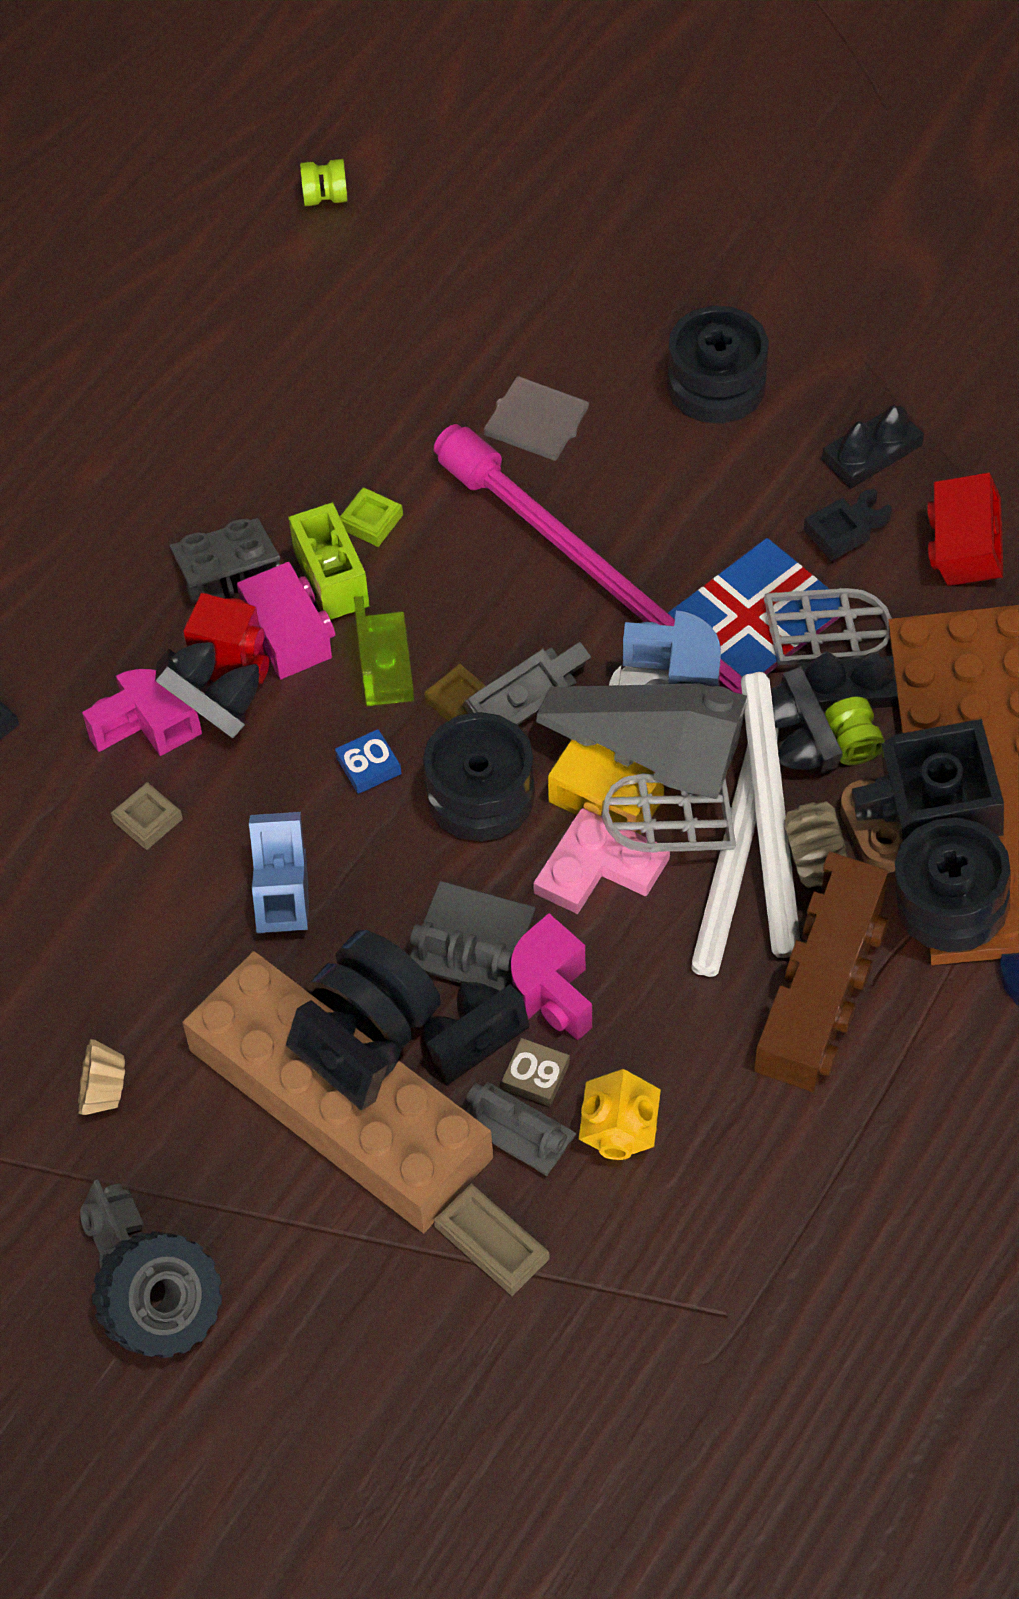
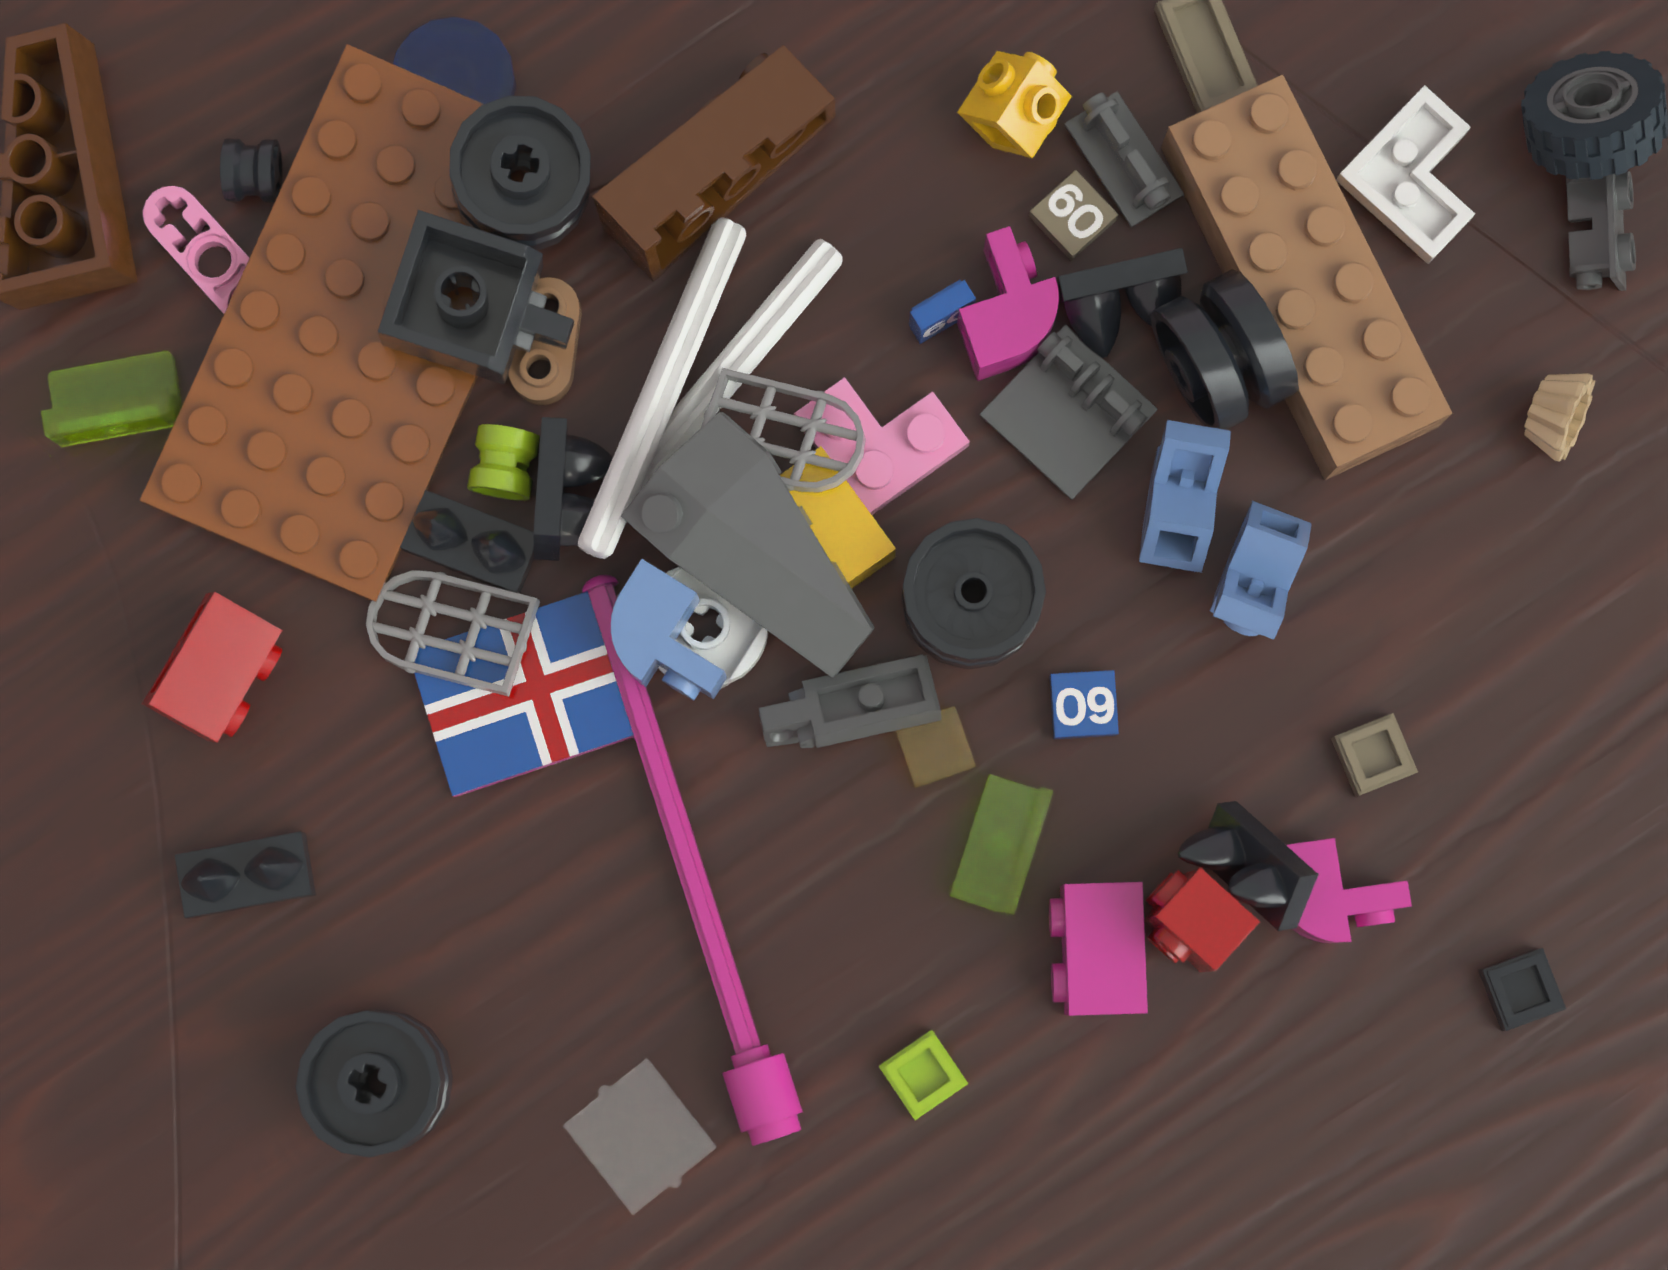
camera: 155 degrees left, 25 degrees up
dark grey hinge [170,518,280,603] -> none
black tile [286,1000,400,1111] -> none
lime brick [288,502,370,620] -> none
dark tan gear [784,801,848,888] -> none
black plate [804,488,892,561] -> none
none -> blue tile [909,280,976,344]
none -> medium blue brick [1139,420,1231,573]
none -> white plate [1336,85,1475,264]

